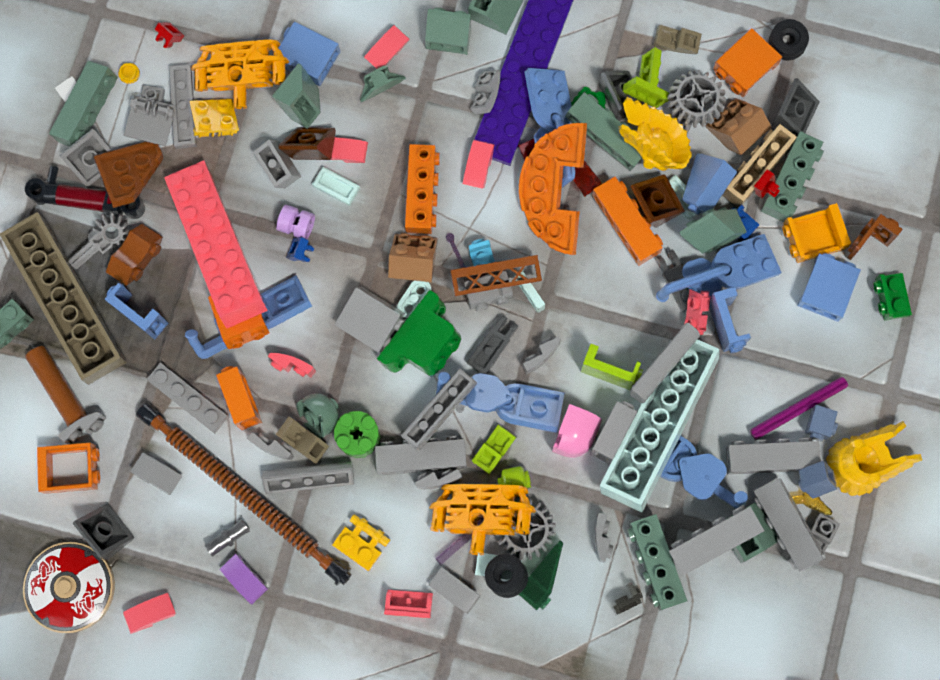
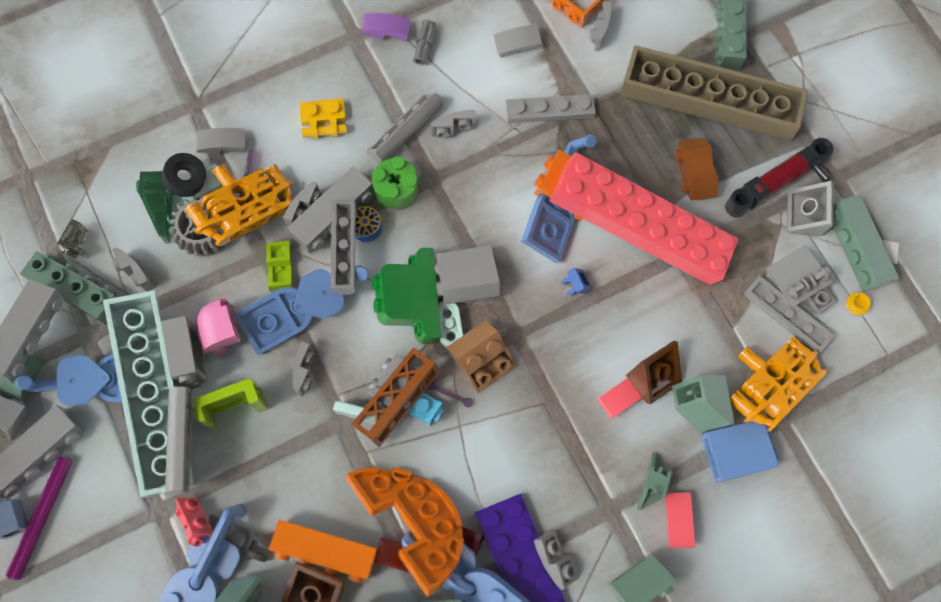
camera: 130 degrees right, 5 degrees down
dark orange brick [25,346,88,426] -> none
light grey gear [68,211,130,269] -> none
dark orange plate [94,142,163,208] -> none
medium blue panel [105,283,169,340] -> none
dark orange hose [136,402,352,586] -> none
red tile [154,22,185,48] -> none
yellow hinge [189,99,239,138] -> none
orange window [216,366,263,431] -> none
light grey brick [253,139,301,189] -> none
coral slope [268,353,316,378] -> none
lavender wheel [276,204,315,239] -> none
dark tan brick [276,417,329,464] -> none
sand green cylinder [296,393,339,438] -> none
light aqua tile [312,167,360,206] -> none
coral hinge [384,590,433,618] -> none
orange brick [405,144,440,234] -> none
coral slope [462,140,495,189] -> none
dark grey hinge [467,315,518,374] -> none
lime head [497,466,531,489] -> none
medium blue panel [709,287,751,353] -> none
none -> blue wheel [355,206,382,242]

